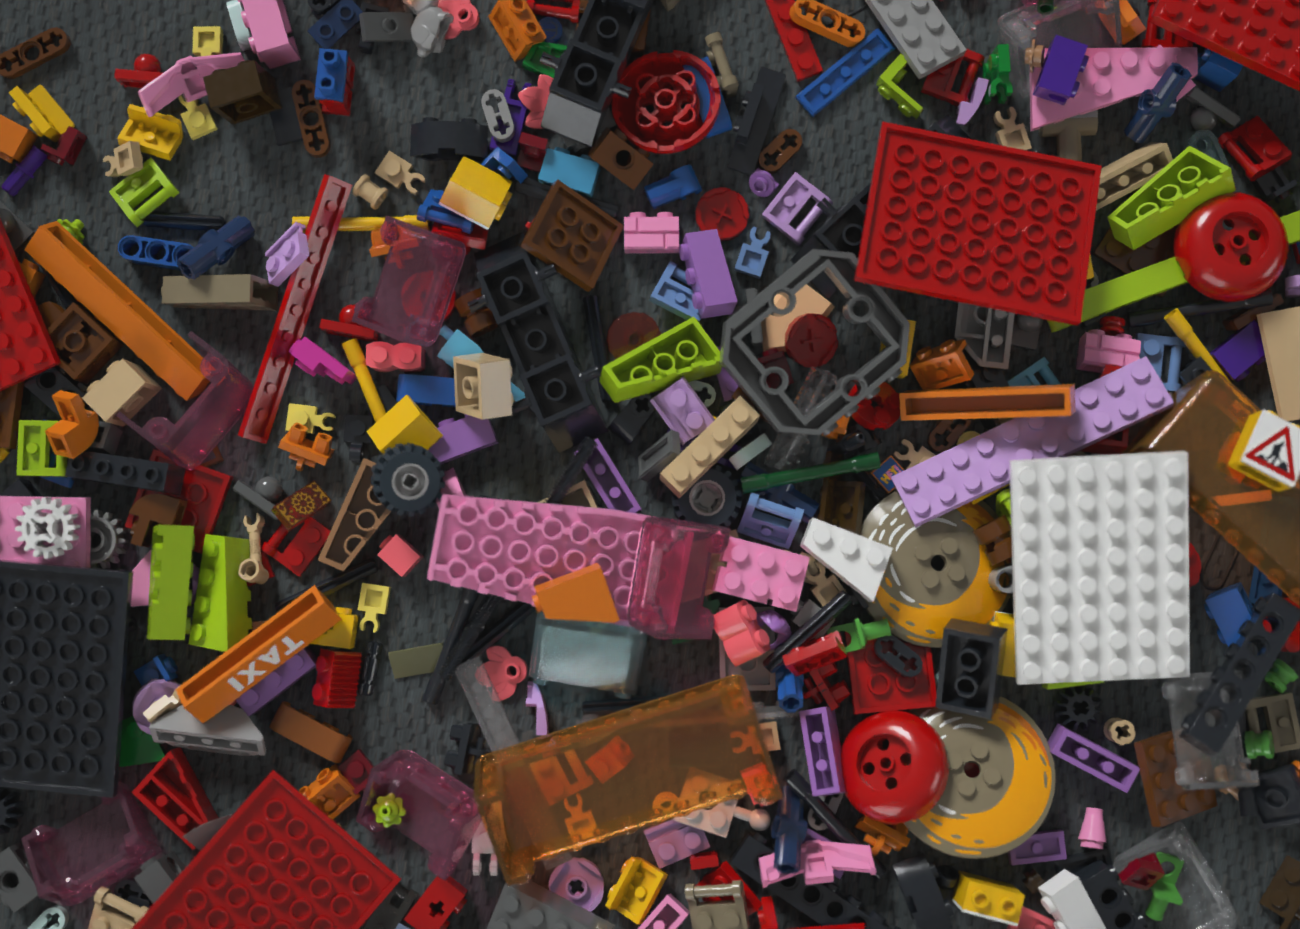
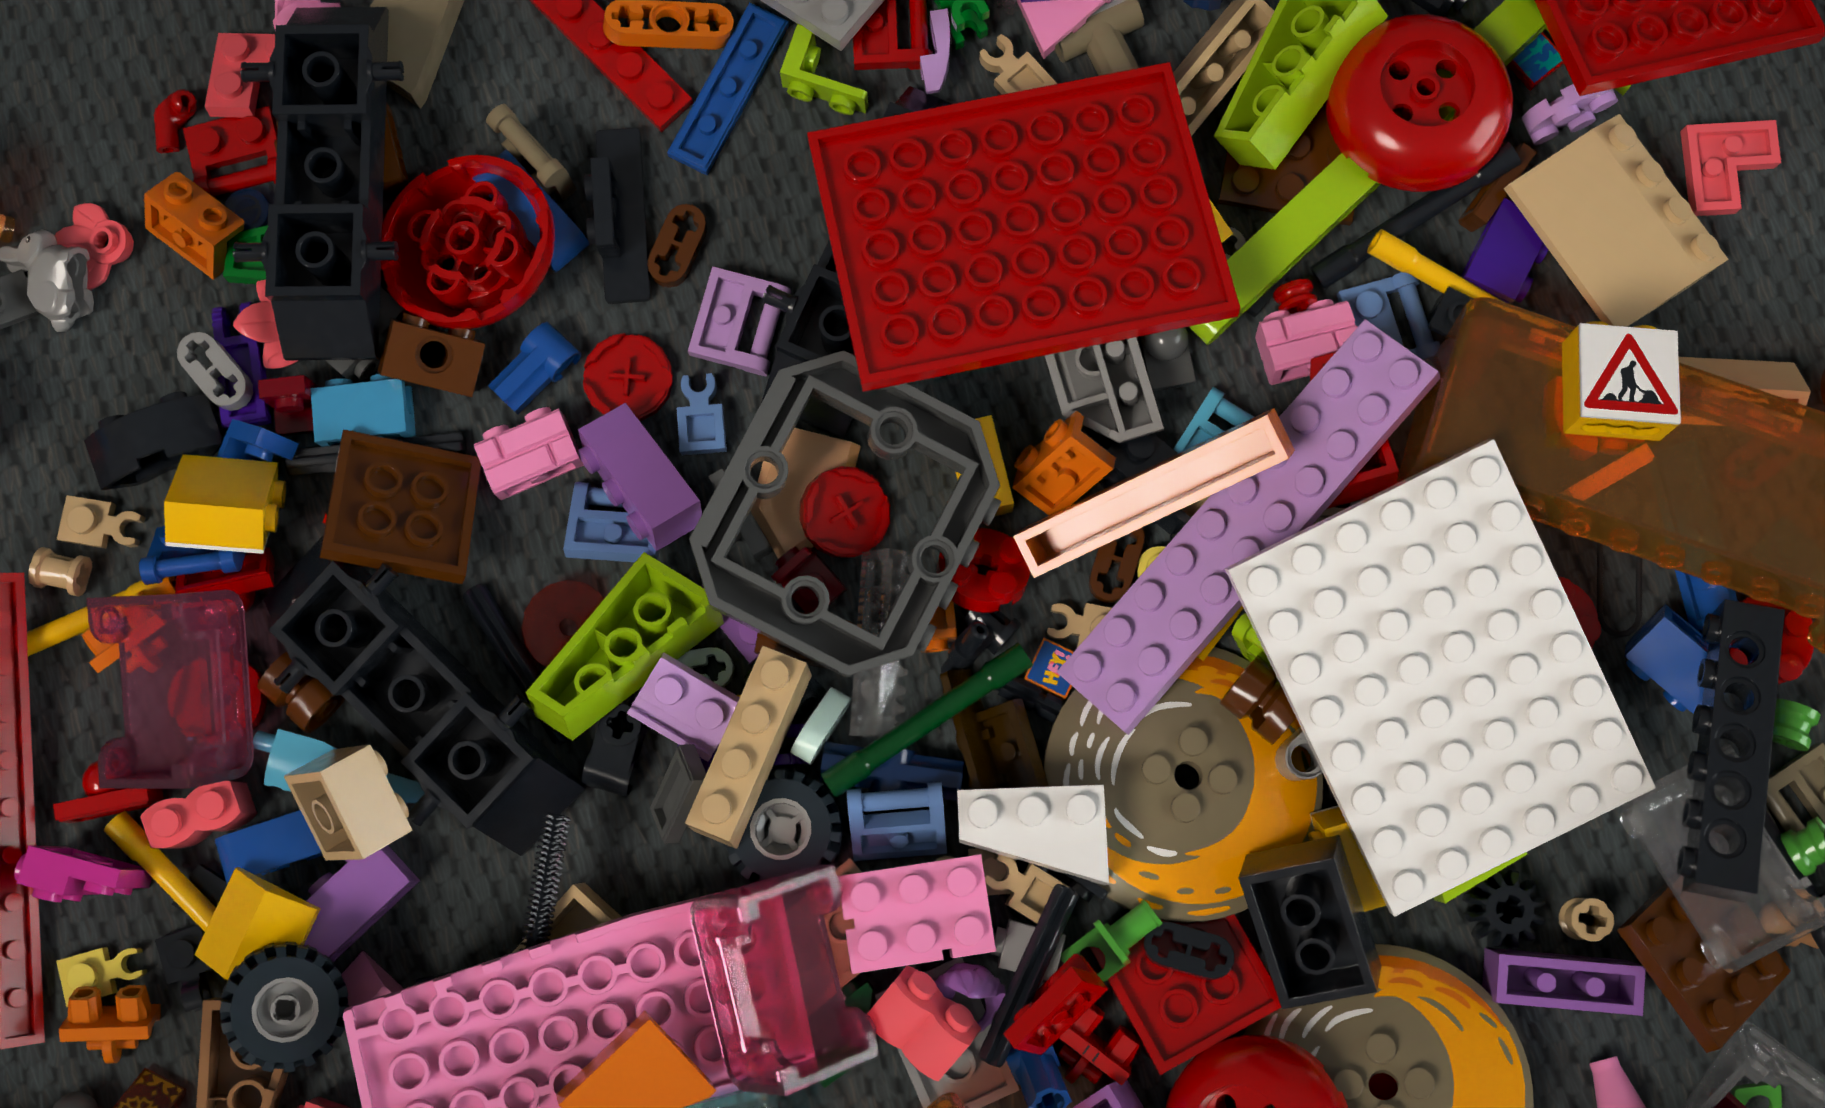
camera: 20 degrees left, 5 degrees down
medium lavender brick [574,438,642,513] -> none
medium lavender plate [749,167,780,197] -> none

